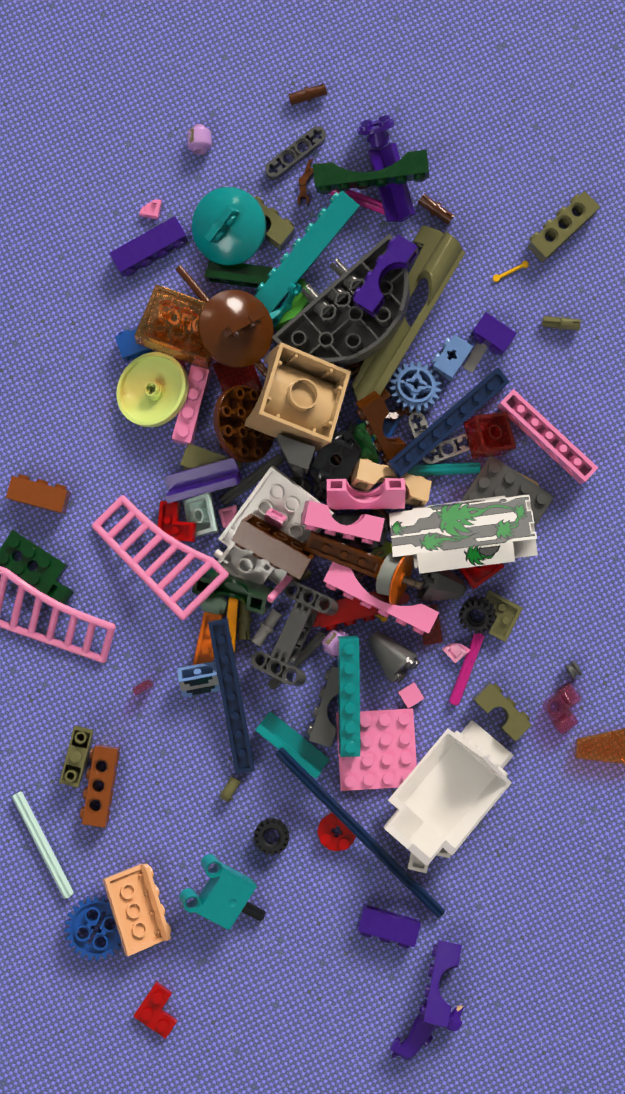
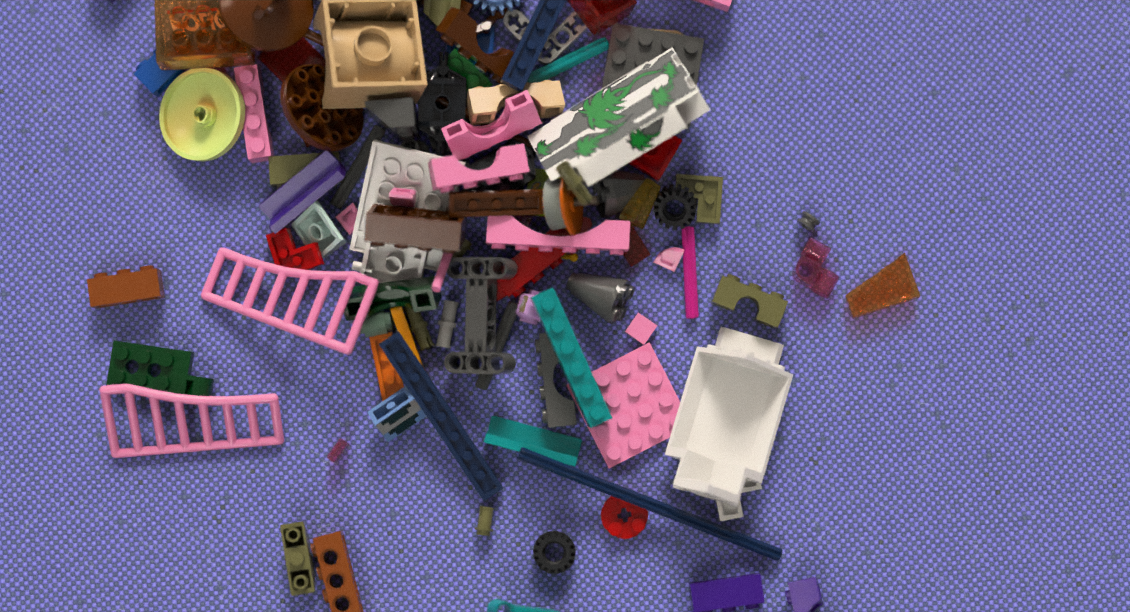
camera: 20 degrees left, 0 degrees up
none -> olive axle [555,160,593,205]
none -> clear yellow slope [619,178,661,229]

